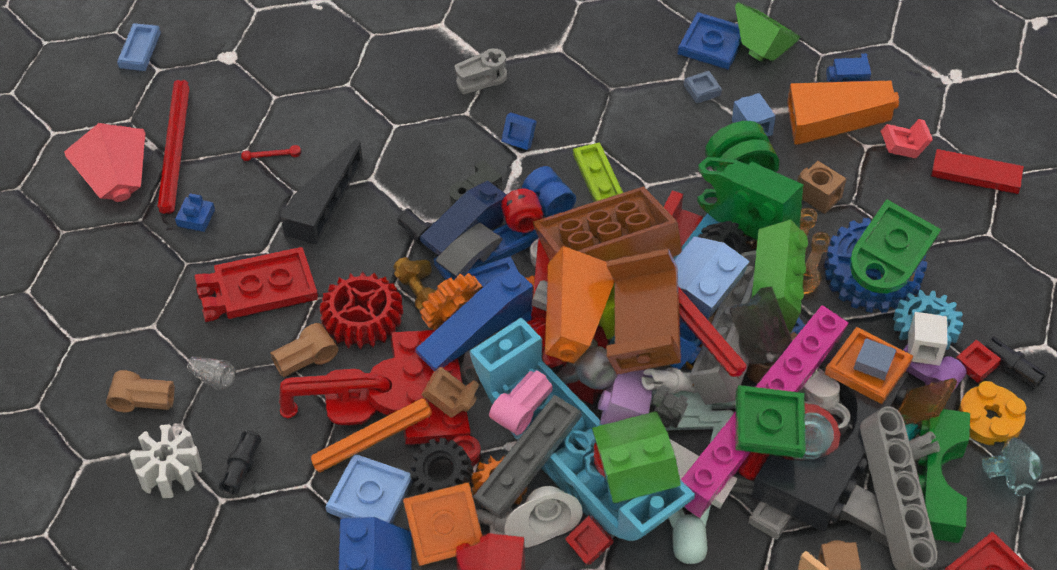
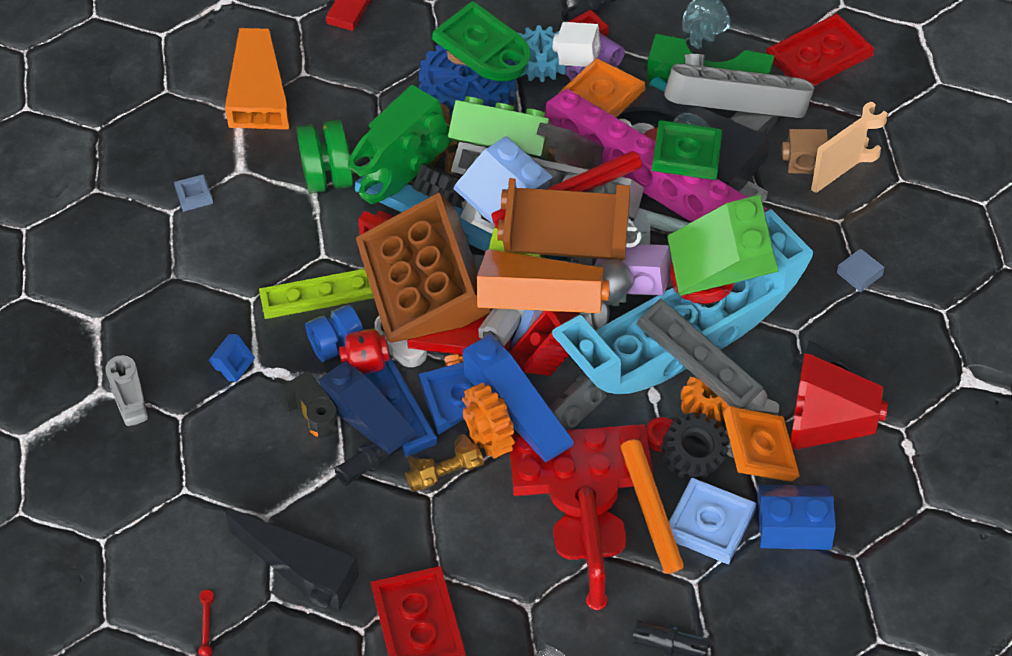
camera: 85 degrees left, 0 degrees up
medium nougat piece [270,323,338,377] -> none
red gear [320,271,404,349] -> none
medium nougat bracket [421,367,480,418] -> none
dark grey slope [435,223,503,278] -> none
bright pink piece [489,370,552,435] -> none
white piece [504,486,582,548] -> none
red plate [565,516,614,565] -> none
dark grey hinge [649,385,688,428] -> none
blue tile [678,12,742,70] -> none
medium blue brick [732,93,775,137] -> none
bright green slope [735,2,801,61] -> none
medium nougat brick [797,161,846,214] -> none
blue brick [826,54,871,82] -> none
sand blue tile [854,338,897,380] -> none
coral bracket [881,119,932,158] -> none
clear orange piece [898,378,958,425] -> none
light orange plate [958,381,1026,445] -> none

